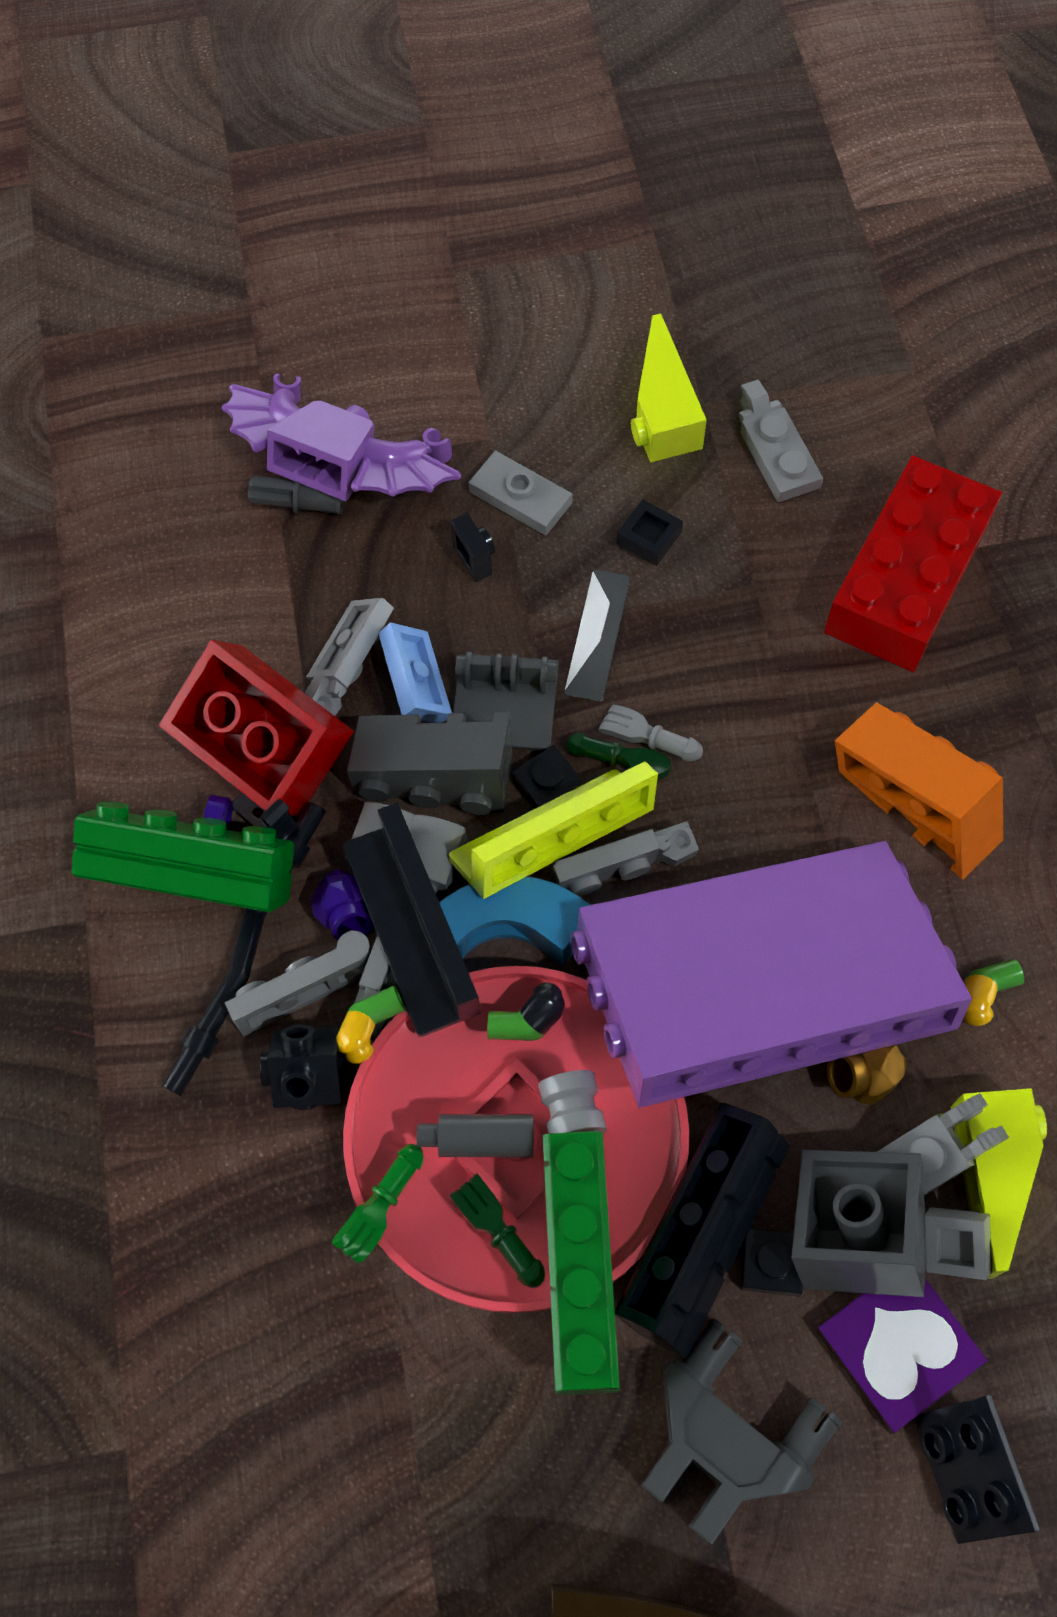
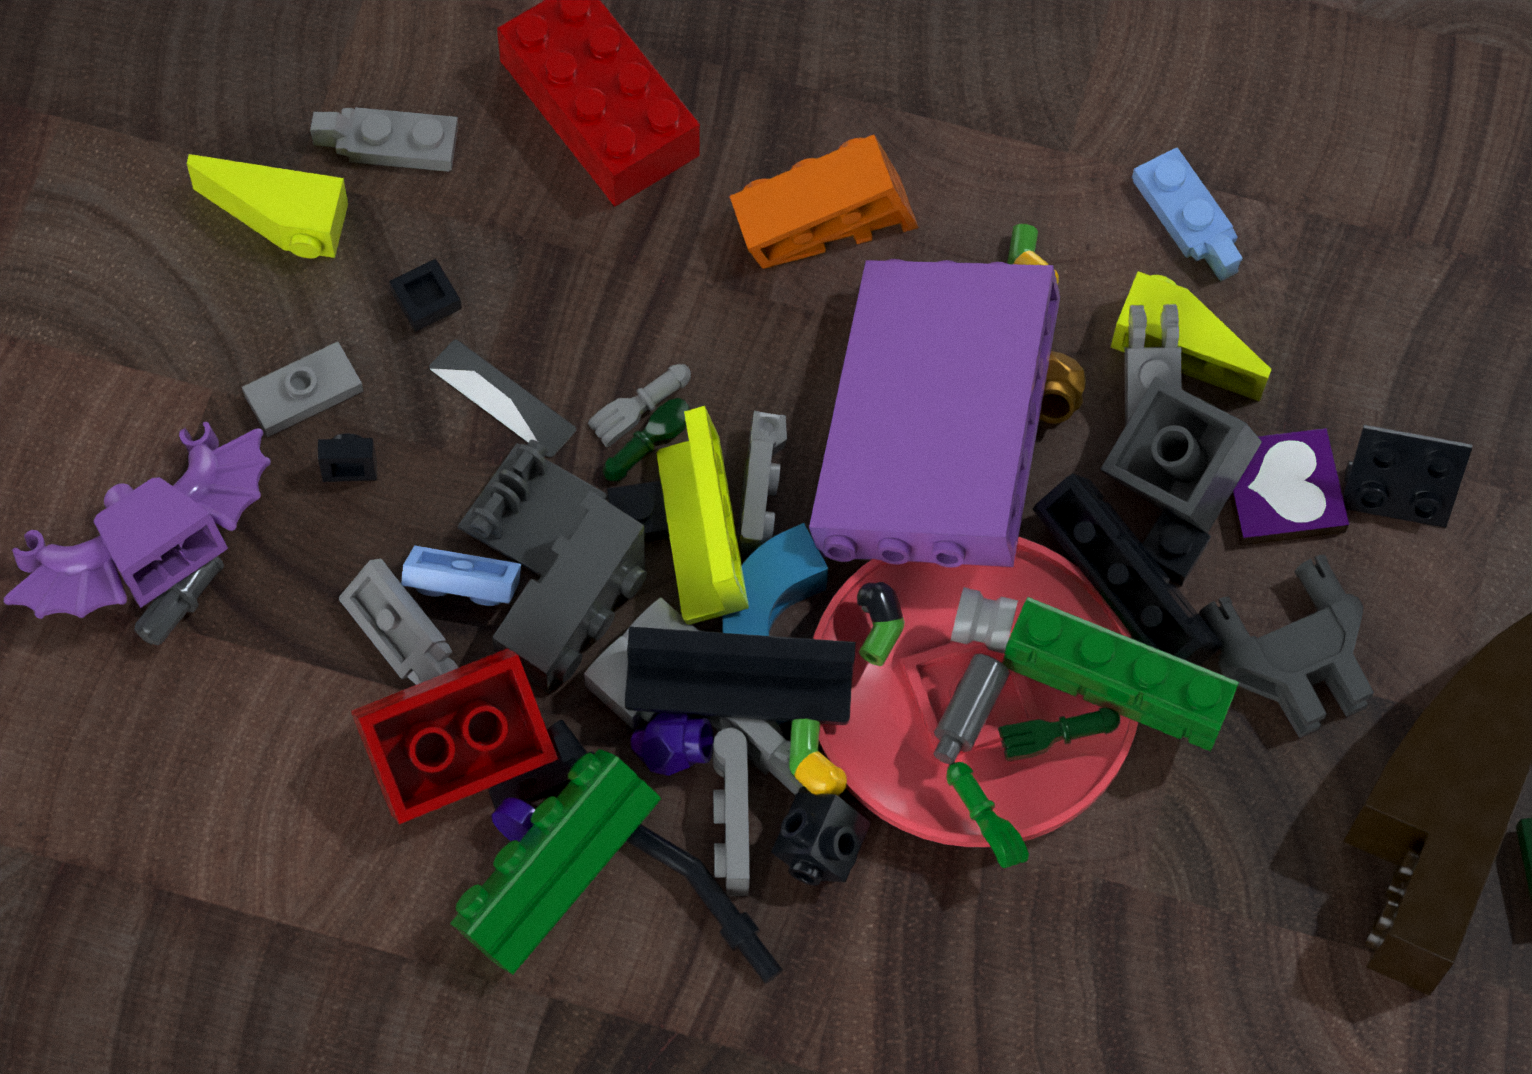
camera: 70 degrees left, 0 degrees up
light grey tile [924,1207,992,1280] -> none

